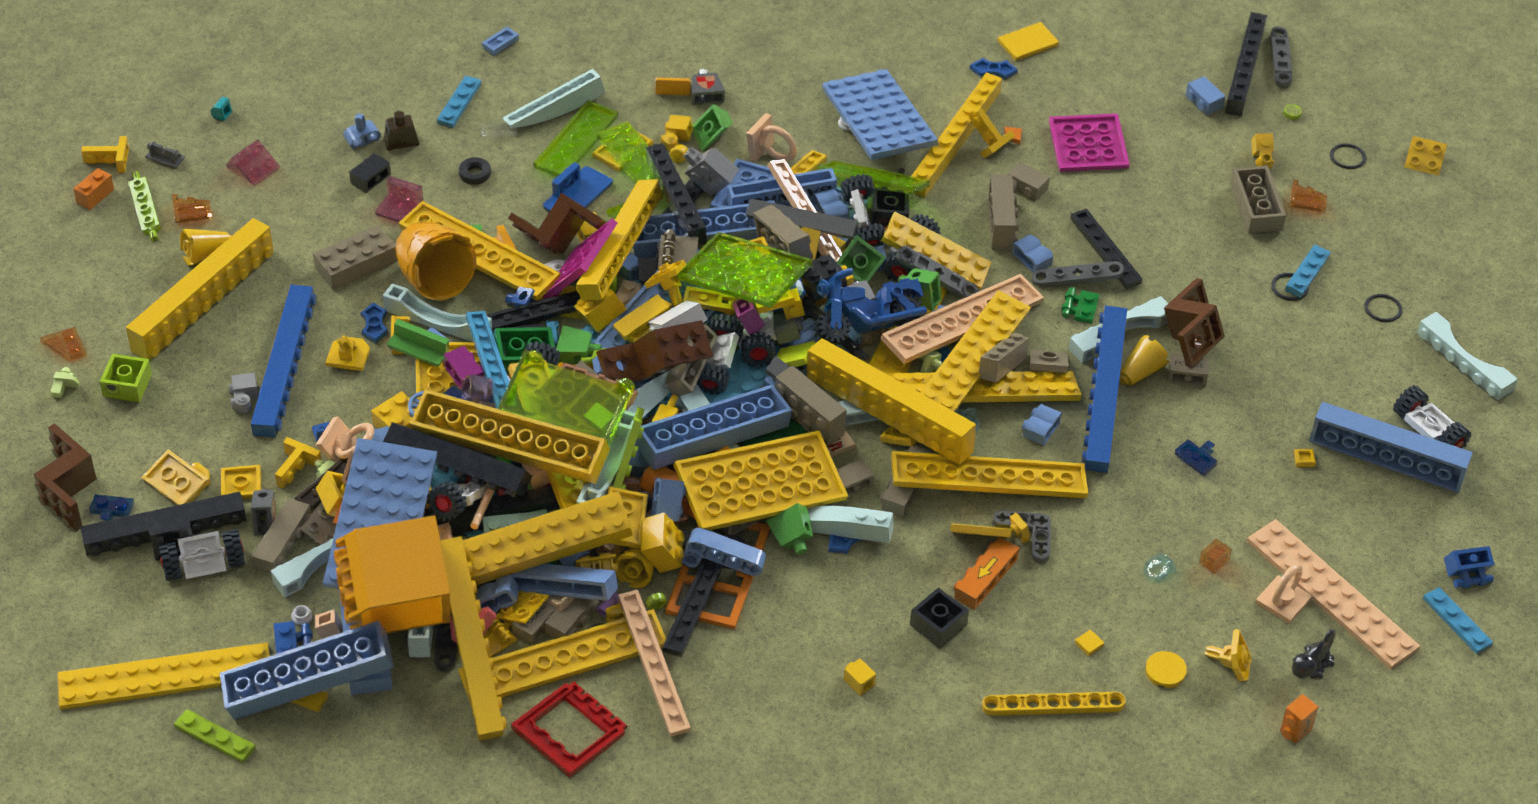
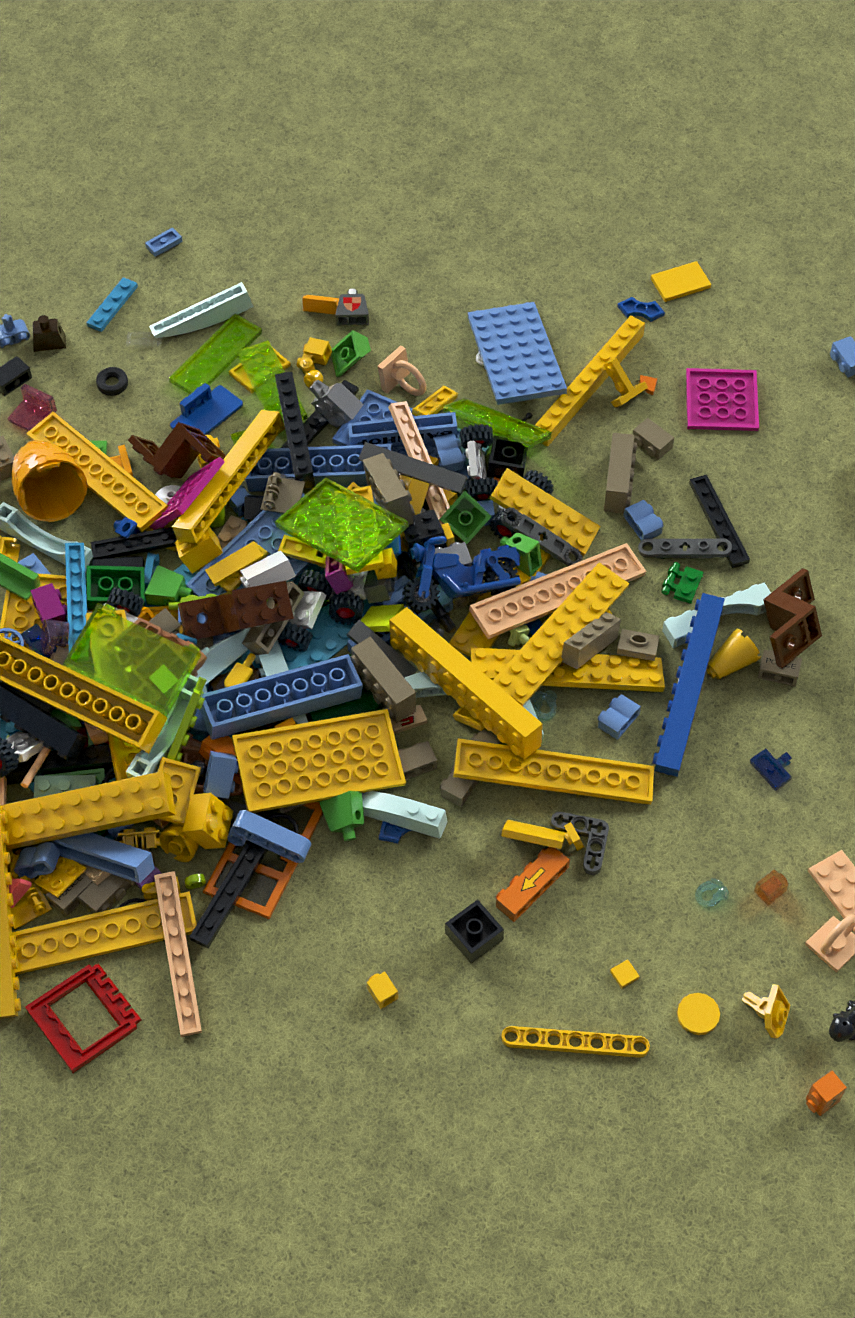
camera: 10 degrees right, 10 degrees up
yellow piece [644,260,687,307] -> none

